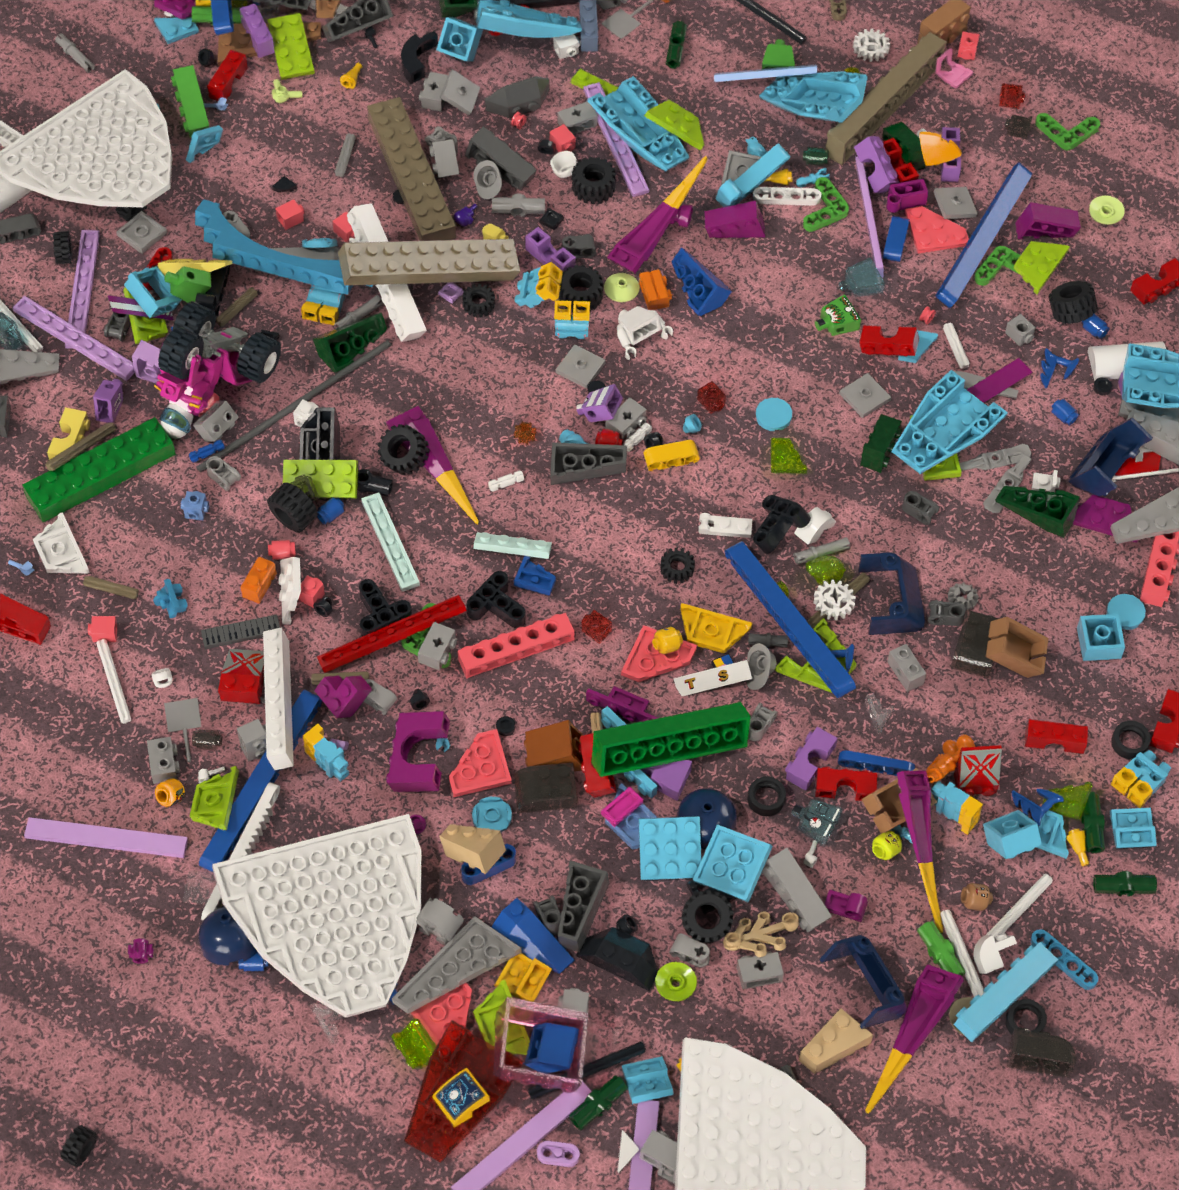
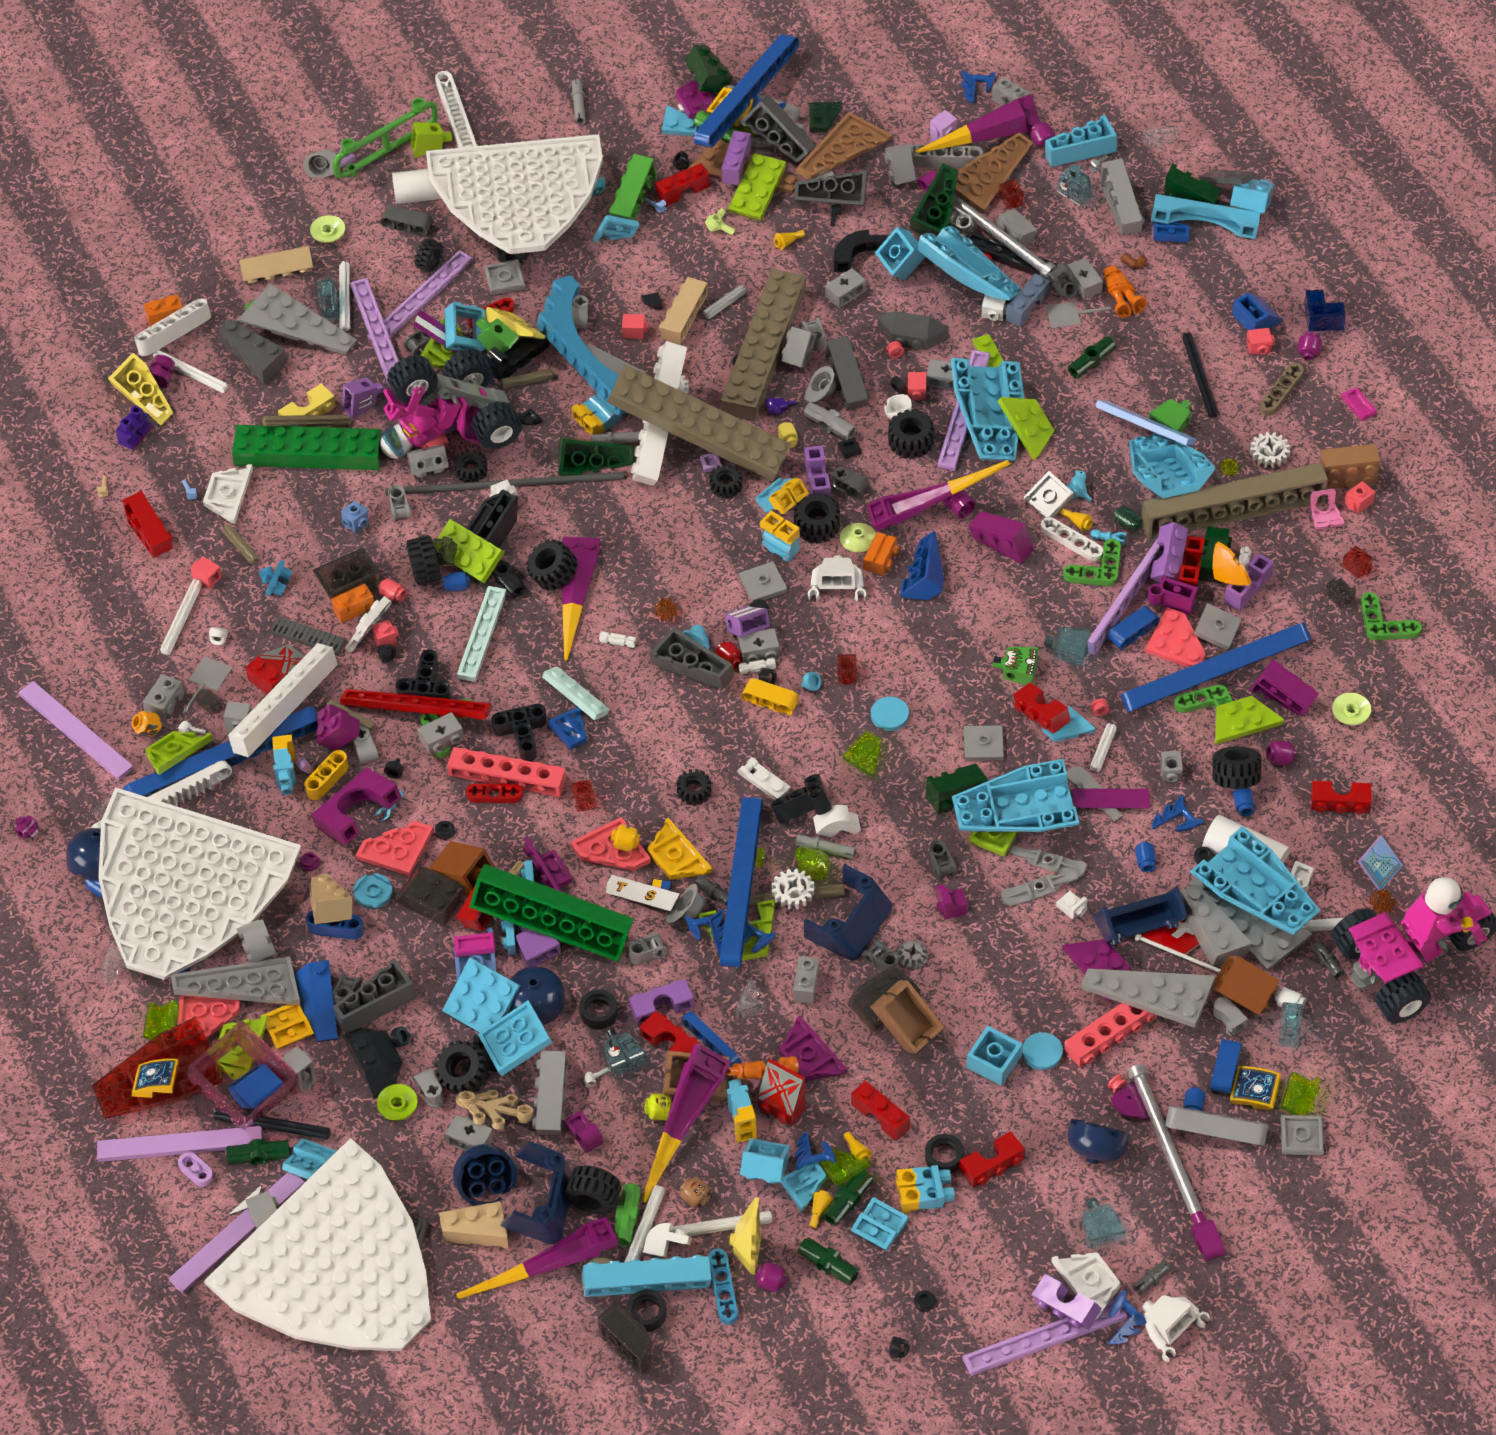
camera: 40 degrees right, 5 degrees down
blue axle [189,440,225,463] -> none
medium azure tile [302,238,337,248] -> none
light grey plate [440,69,480,115] -> none
medium azure beam [716,143,791,207] -> none
dark green wedge [995,486,1080,538] -> none
none -> yellow beam [305,750,349,800]
none -> clear smoke brick [313,548,381,600]
none -> dark blue cylinder [453,1144,517,1206]
none -> black tyre [454,450,488,483]
none -> red beam [466,783,522,803]
none -> black tyre [565,1165,622,1215]
none -> tan brick [659,277,708,345]
none -> blue piece [685,909,724,954]
none -> light yellow wedge [730,1197,761,1275]
none -> magenta head [755,1261,787,1292]
none -> magenta wing [779,1015,847,1081]
none -> yellow cone [844,1132,872,1165]
none -> magenta brick [936,884,968,920]
none -> magenta head [1266,741,1296,766]

